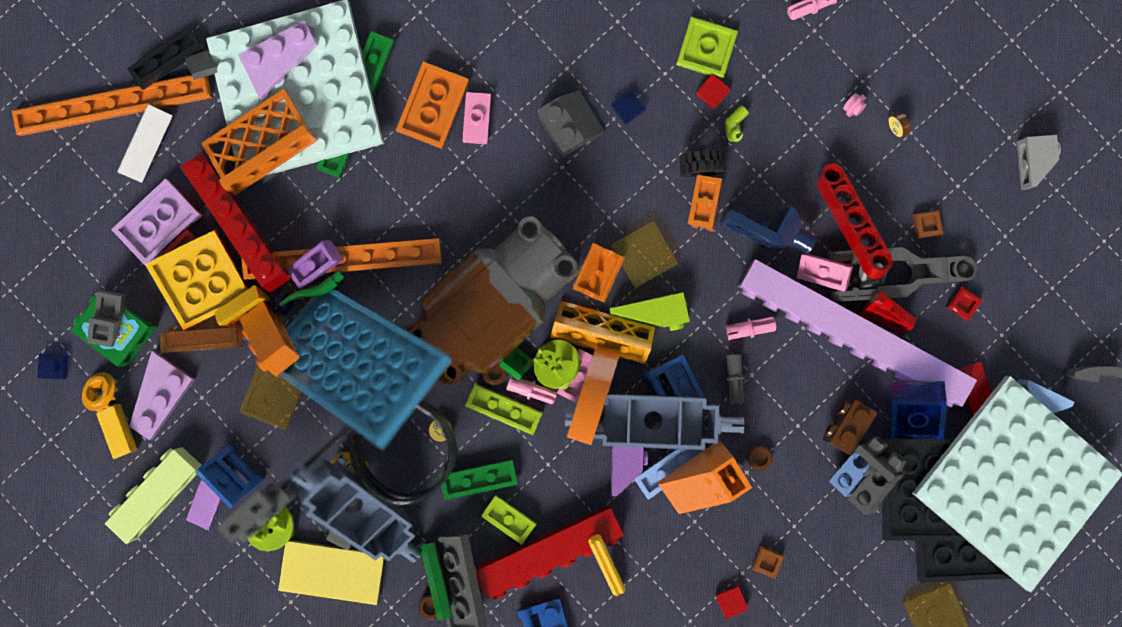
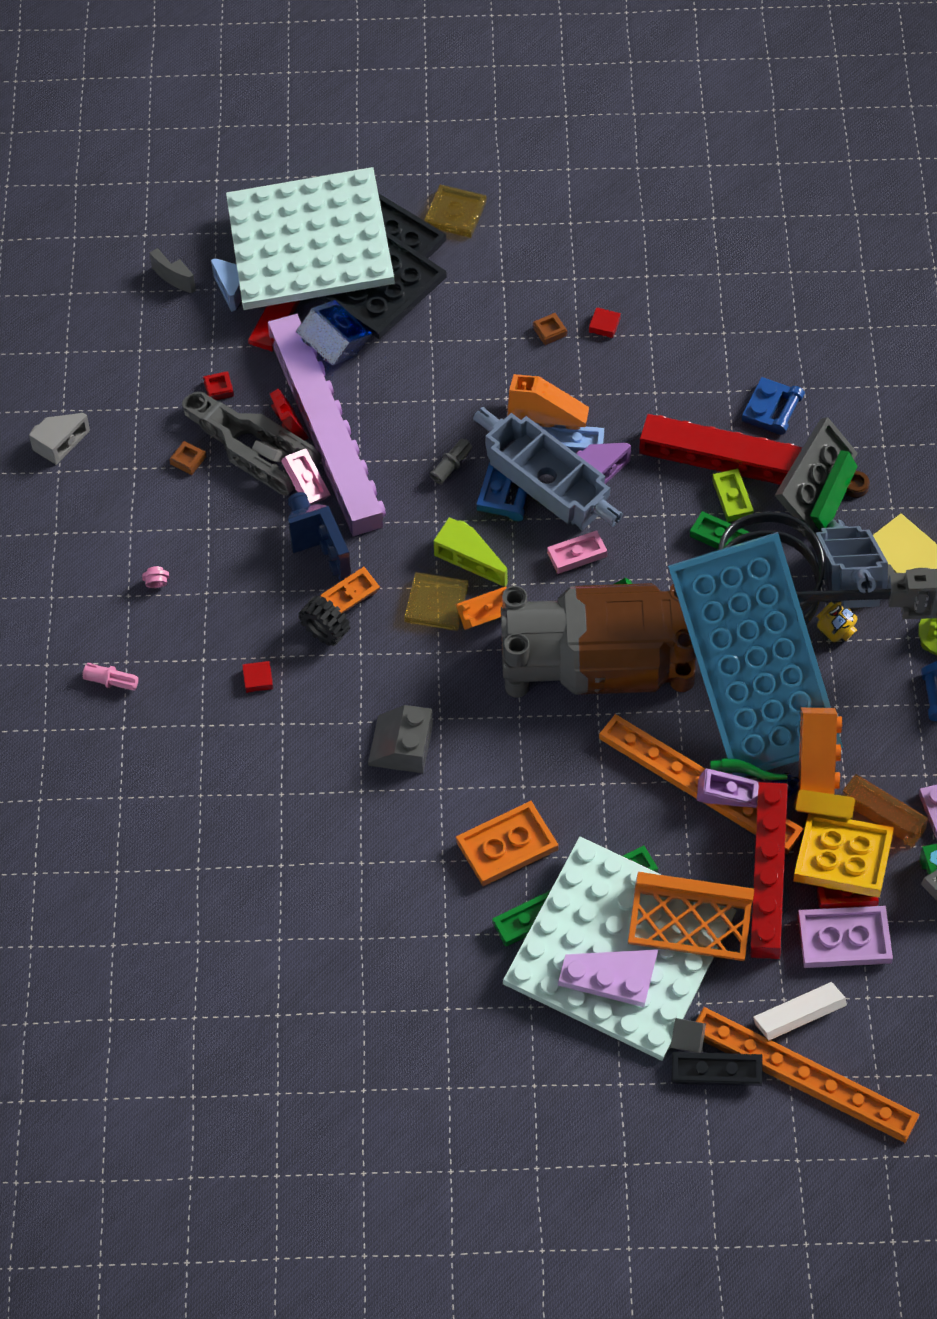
camera: 140 degrees left, 30 degrees down
clear yellow tile [239,366,302,430] -> none
bright pink plate [463,92,491,144] -> none
lime tile [465,383,543,435] -> none
bright pink axle [507,376,557,404] -> none
lime plate [534,340,582,389] -> none
light orange fence [550,301,655,364] -> none
orange slope [567,345,620,445] -> none
yellow axle [588,534,625,596] -> none
clear blue plate [611,90,646,126] -> none
lime tile [676,16,738,79] -> none
lime arm [725,105,749,142] -> none
bright pink axle [725,317,776,340] -> none
reddish brown tile [746,445,773,471] -> none
red beam [817,164,893,279] -> none
reddish brown brick [823,398,877,456] -> none
dark grey hips [829,437,907,515] -> none
tile [888,112,911,138] -> none

